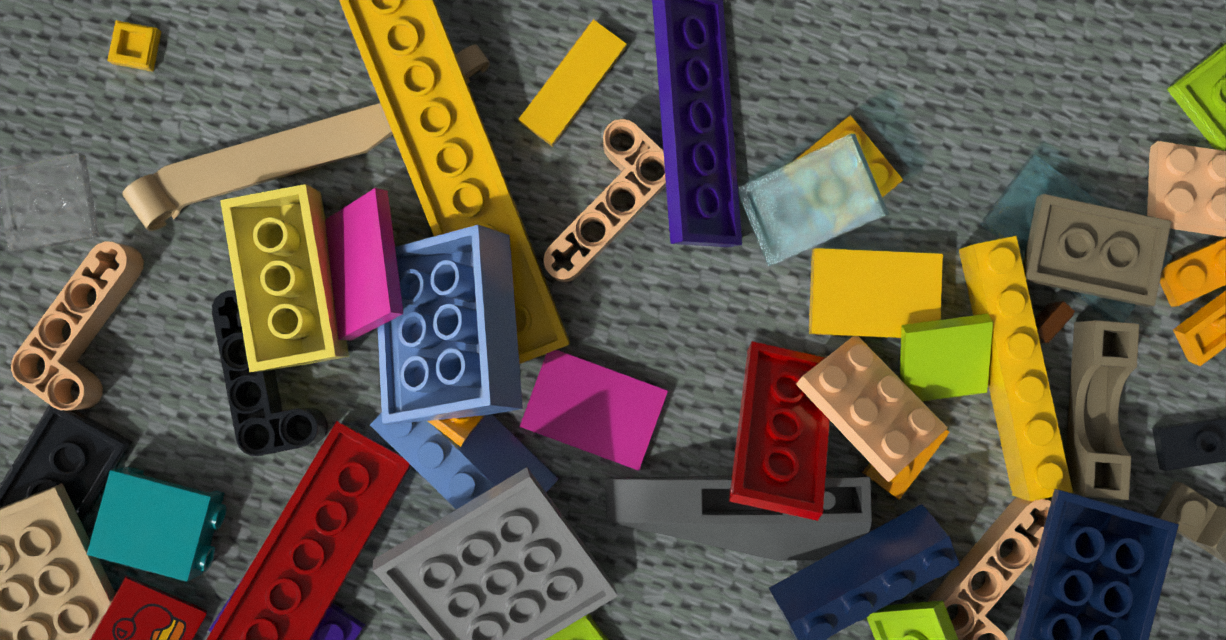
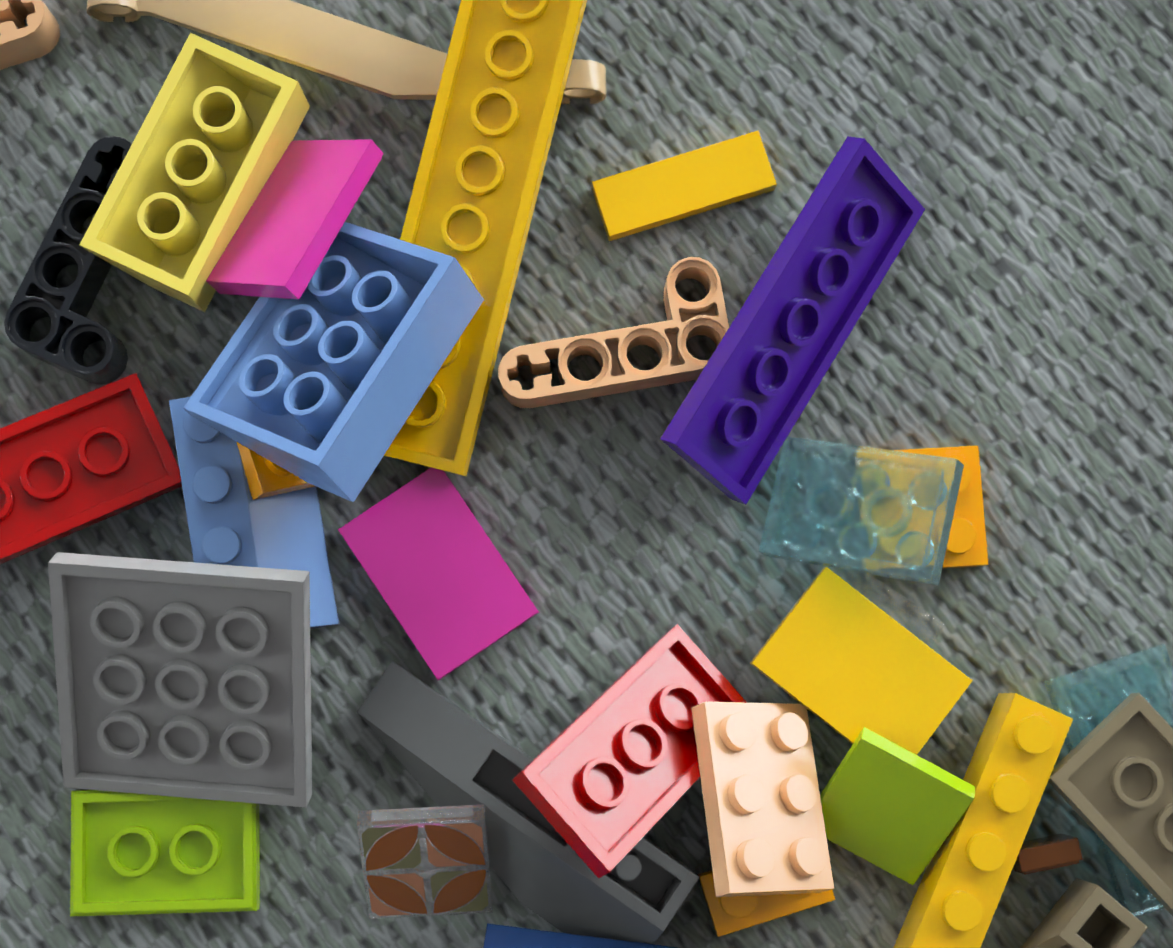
camera: 30 degrees right, 5 degrees down
none -> tile [357,804,493,919]

